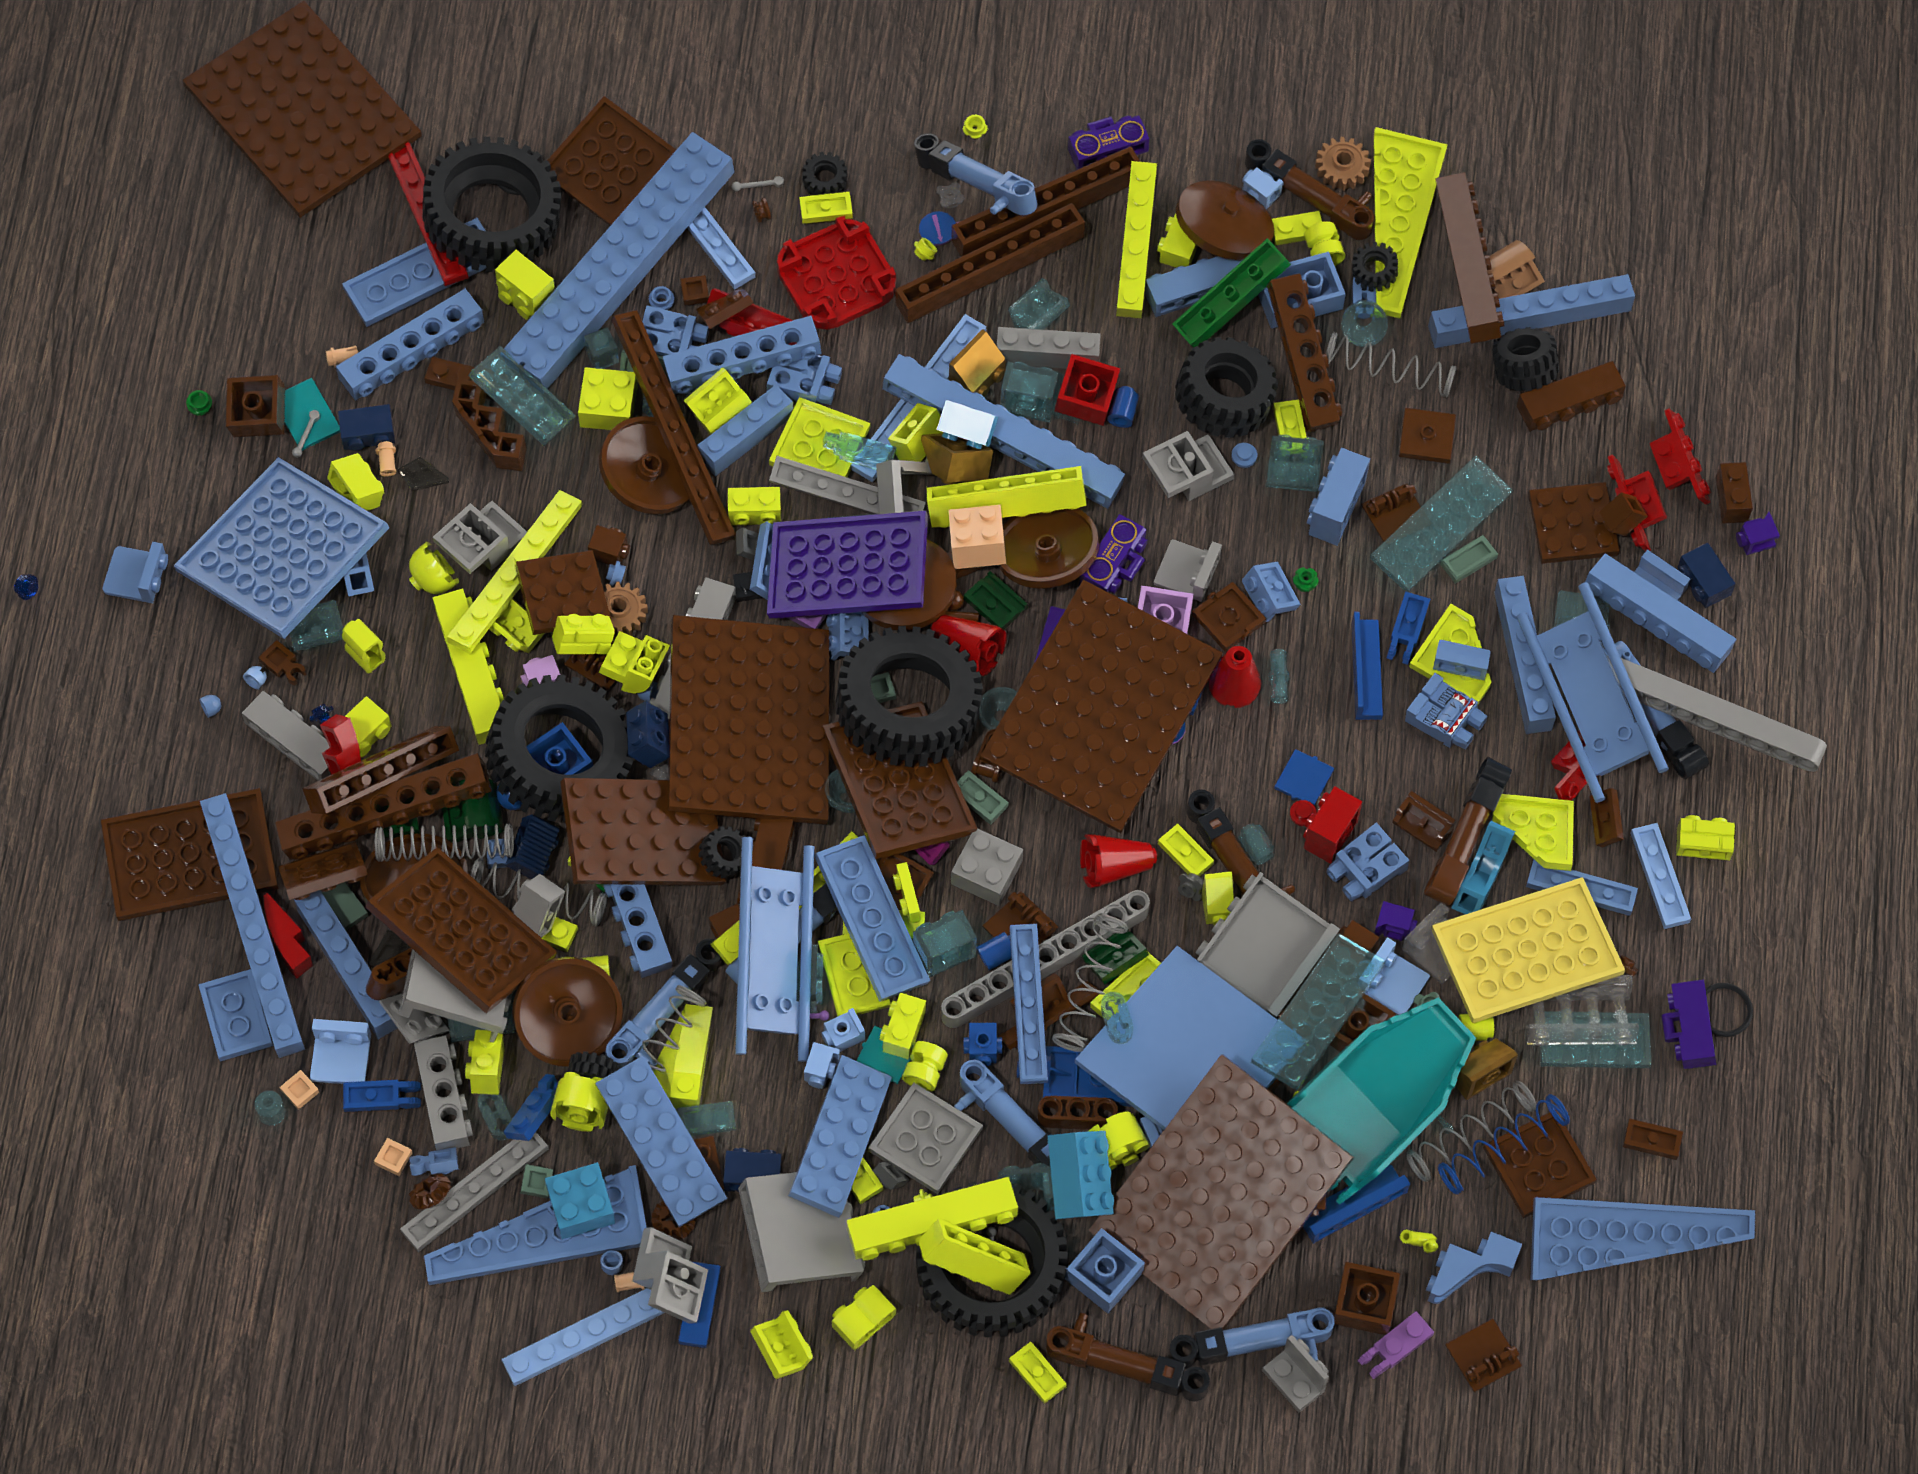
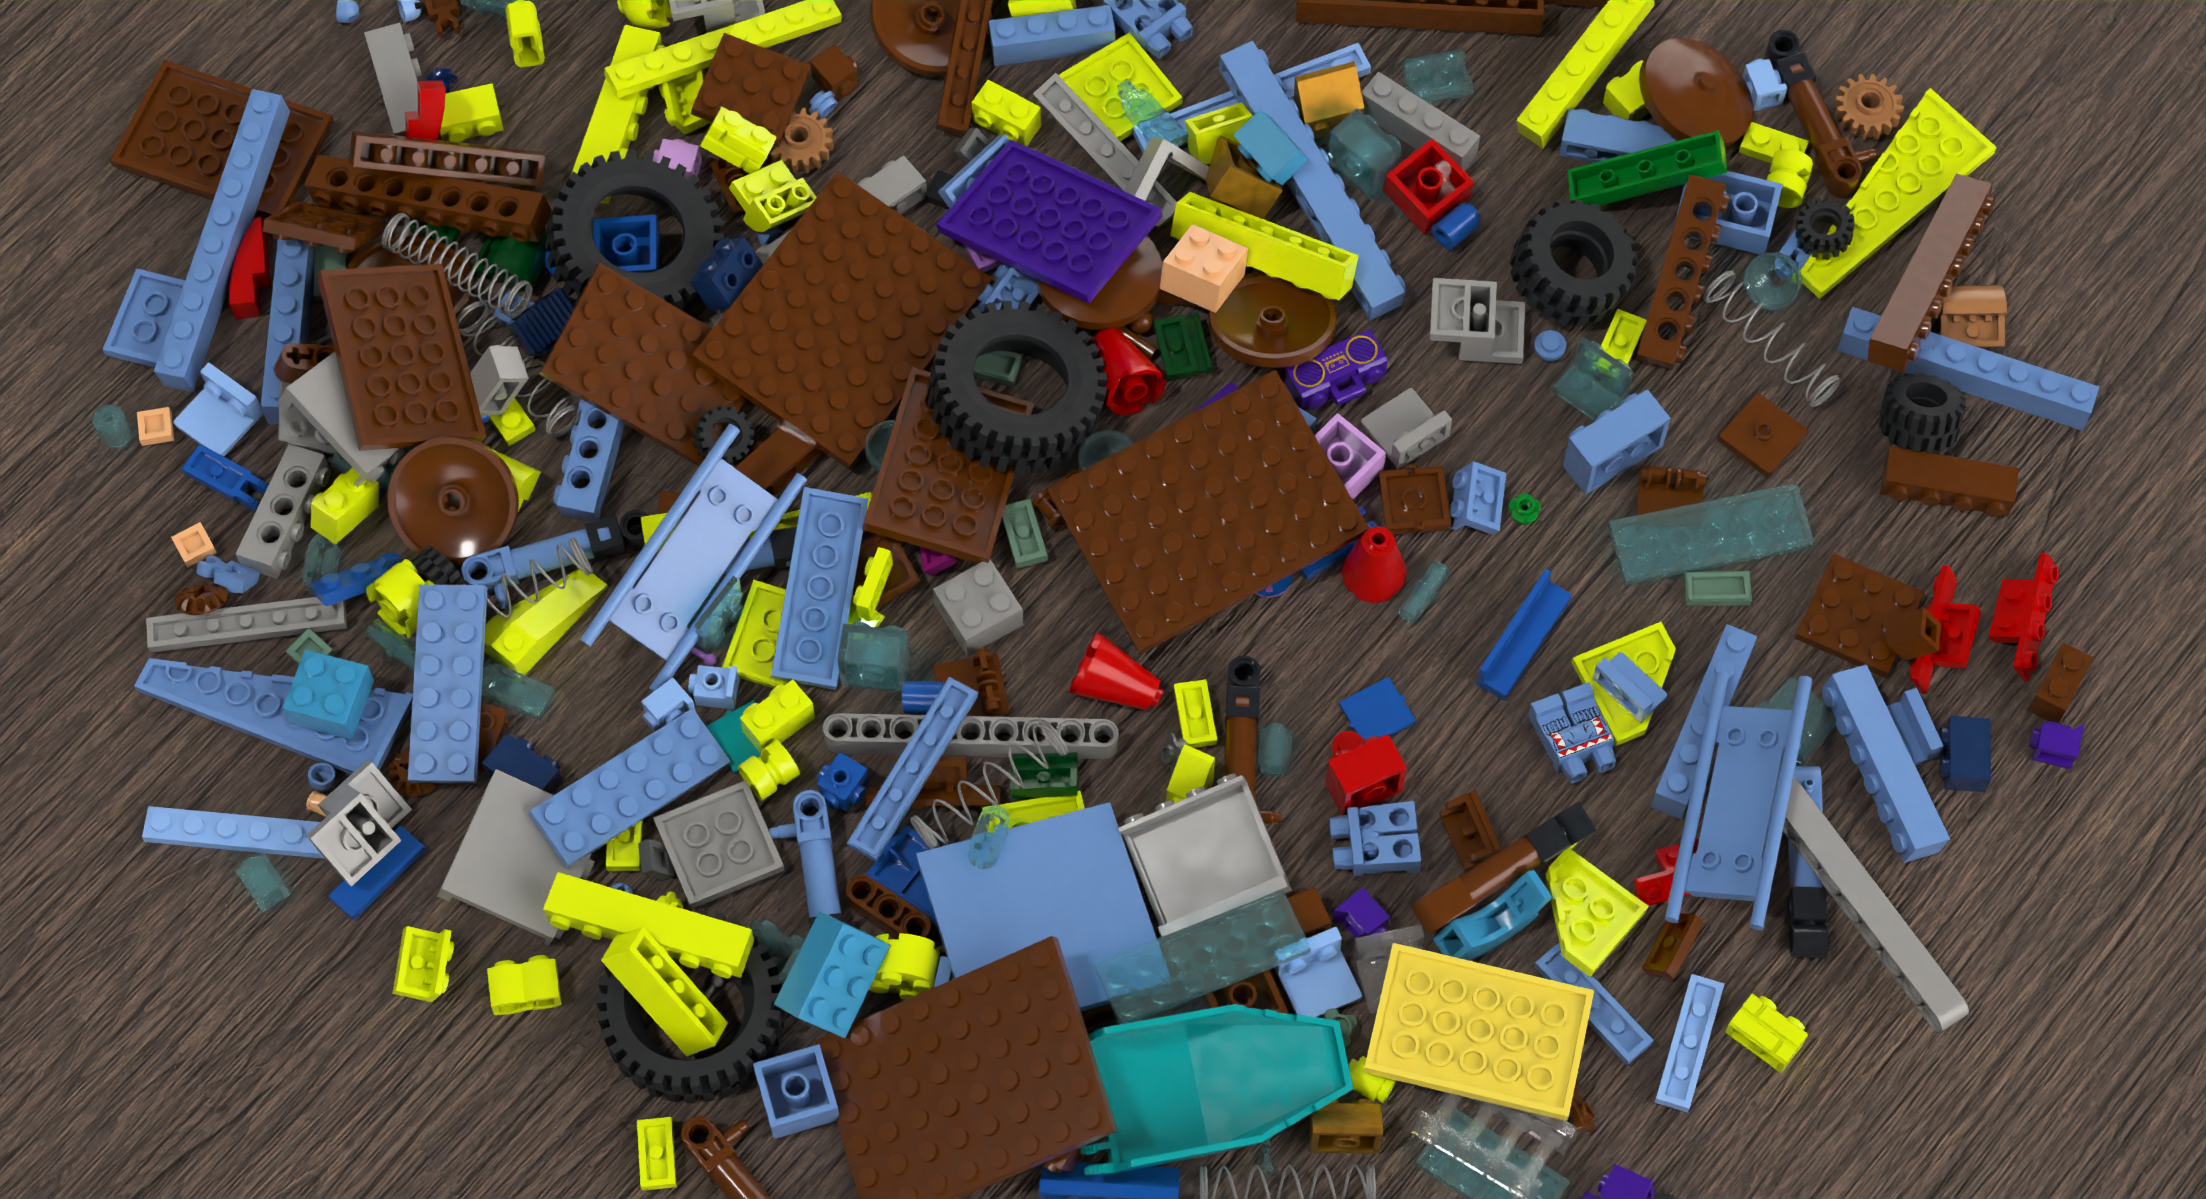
camera: 35 degrees right, 0 degrees up
blue hinge [1386,591,1430,665] -> none
none -> clear light blue brick [235,852,291,913]
none -> clear light blue pin [365,619,416,673]

